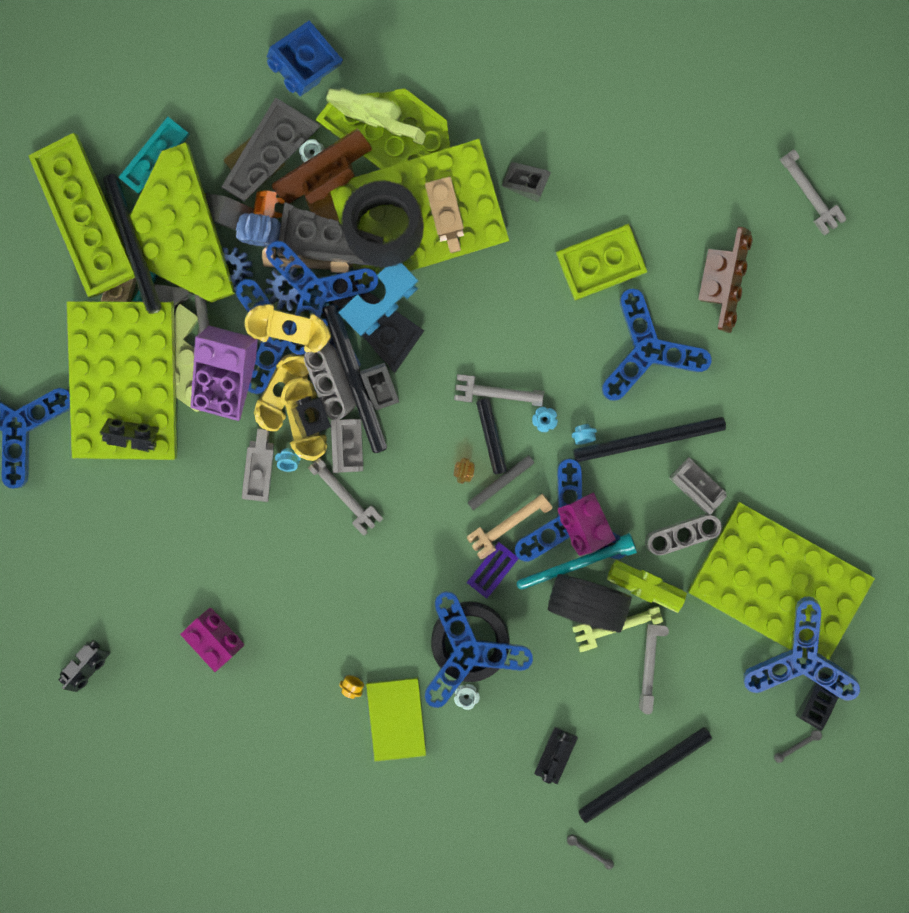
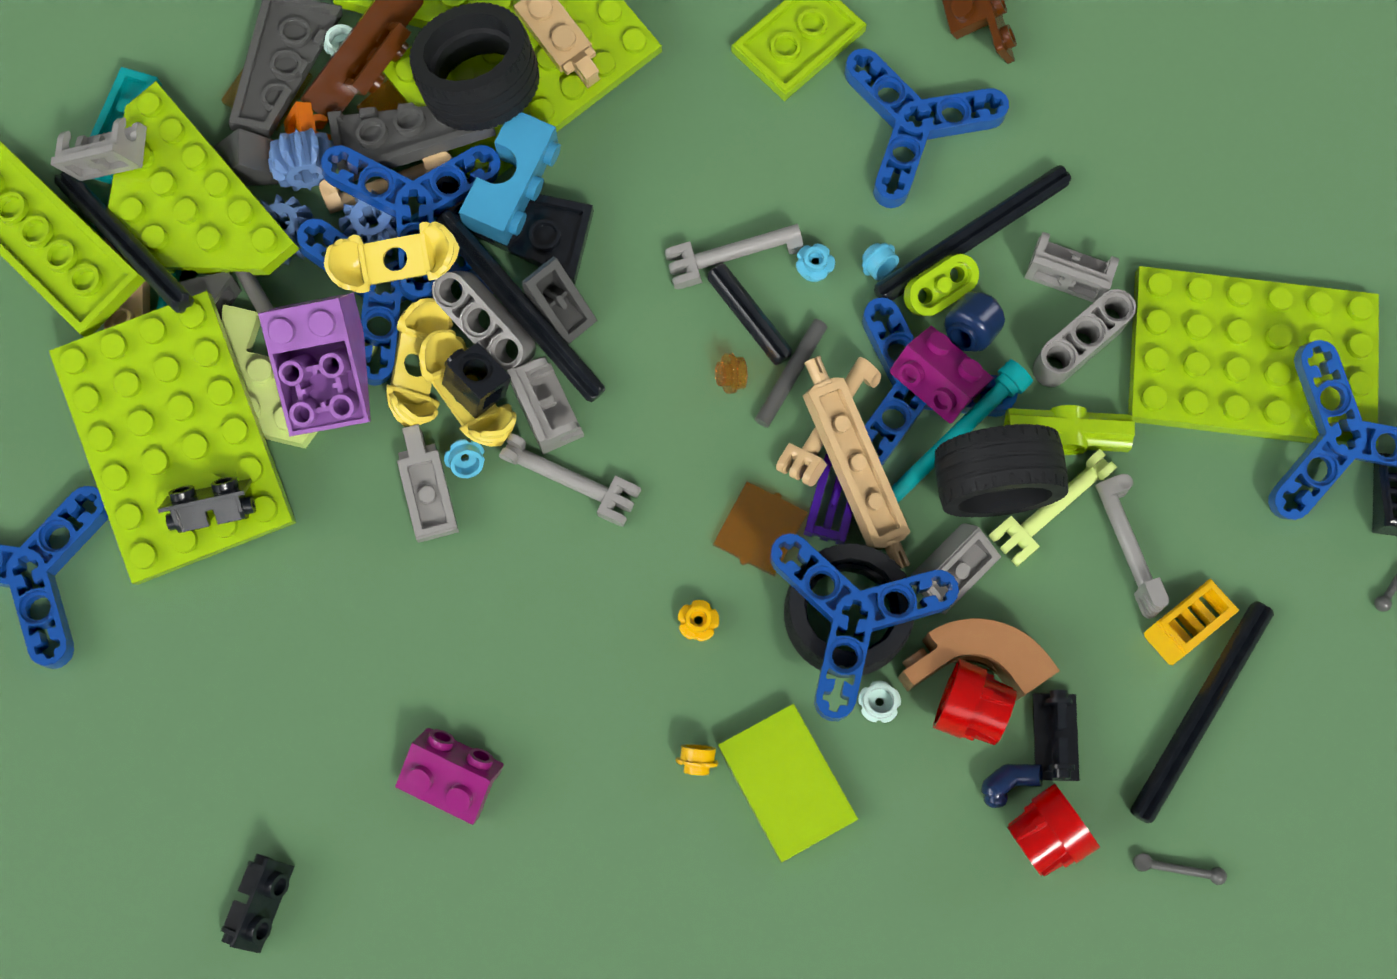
camera: 25 degrees left, 15 degrees down
none -> light grey hinge [50,117,147,181]
none -> yellow plate [678,600,720,641]
none -> clear orange piece [713,482,808,577]
none -> tan plate [803,356,911,569]
none -> medium nougat arch [898,618,1060,701]
none -> lime plate [904,254,979,316]
none -> light grey slope [909,523,1001,614]
none -> red piece [933,659,1017,745]
none -> dark blue head [944,291,1005,352]
none -> dark blue arm [981,764,1043,808]
none -> red piece [1007,783,1100,876]
none -> yellow slope [1144,578,1239,665]

